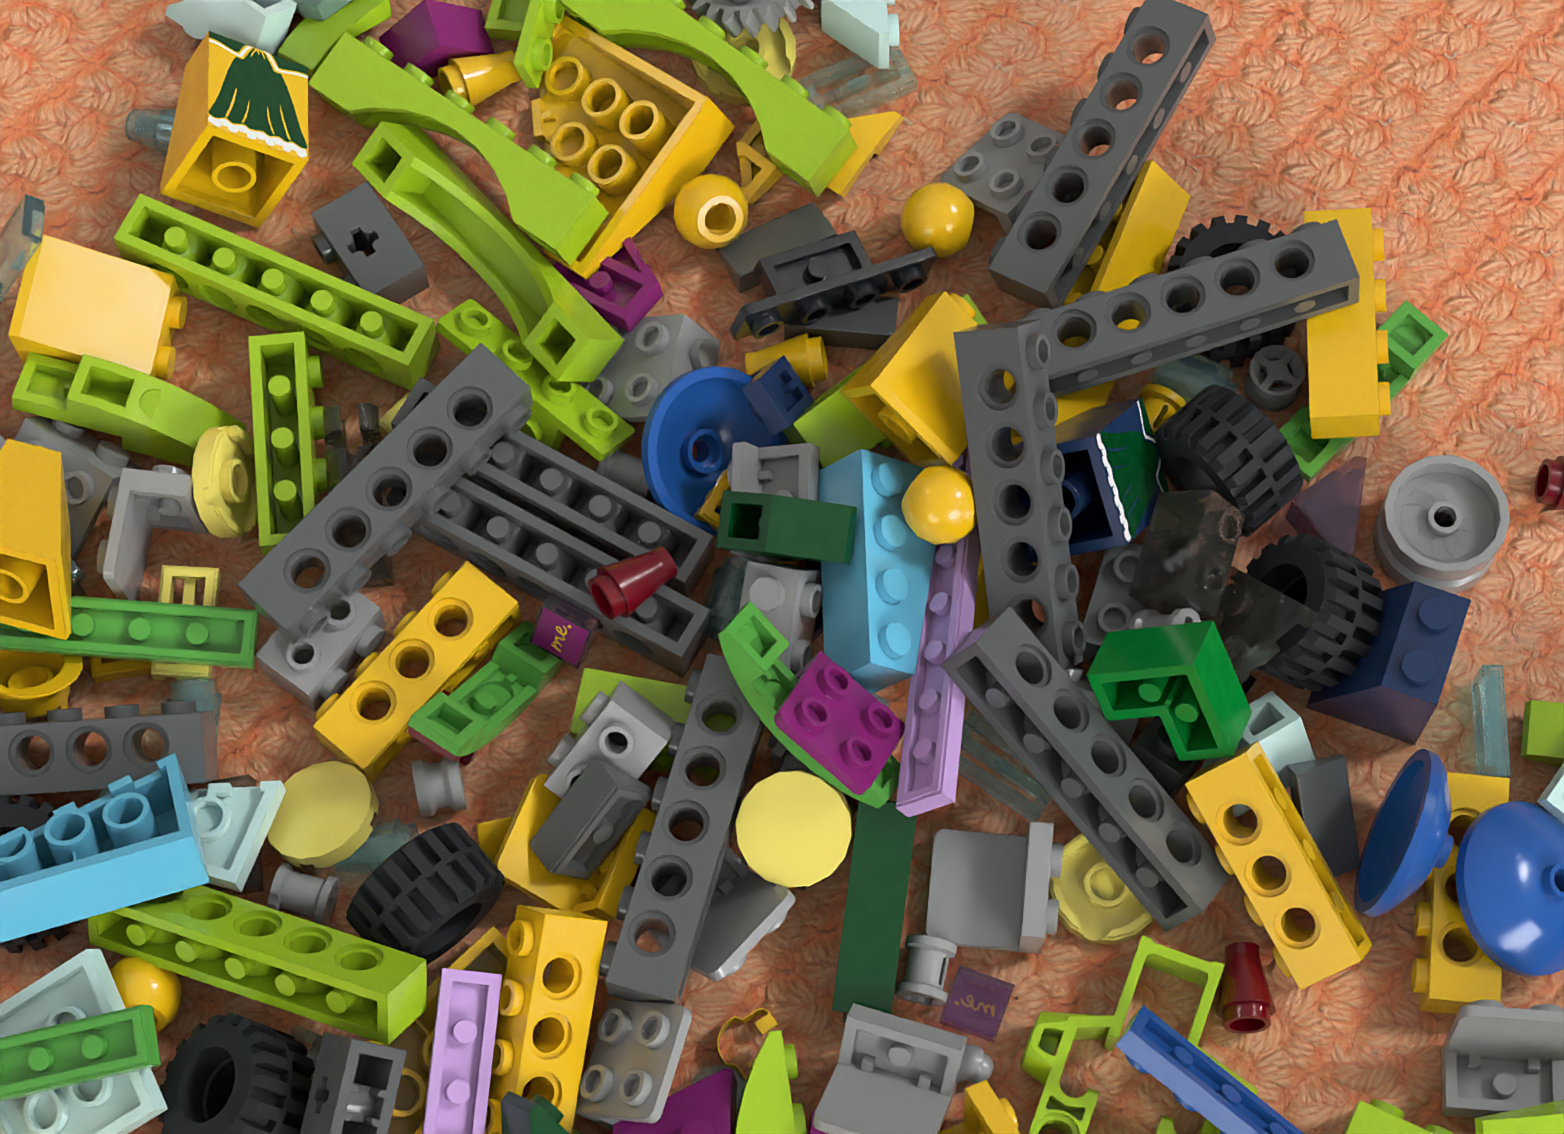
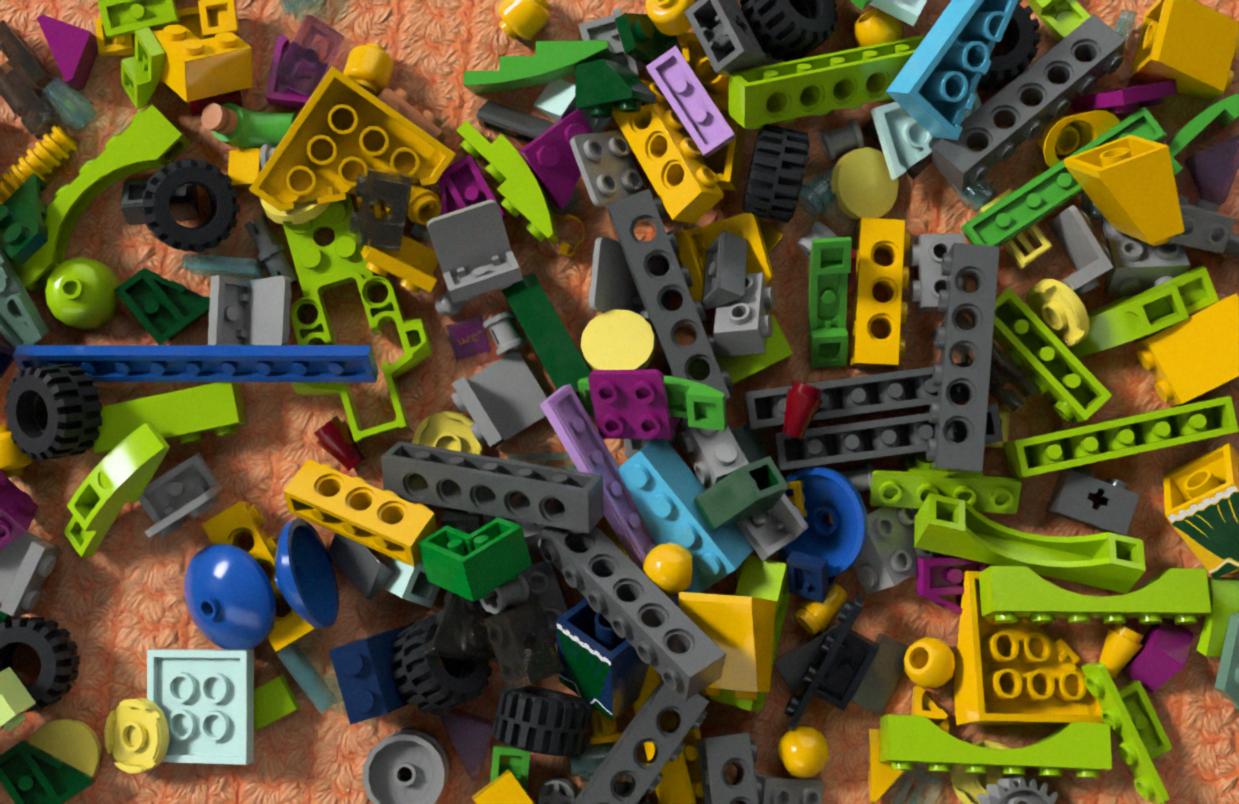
camera: 145 degrees right, 15 degrees up
tile [529,593,601,669] -> none

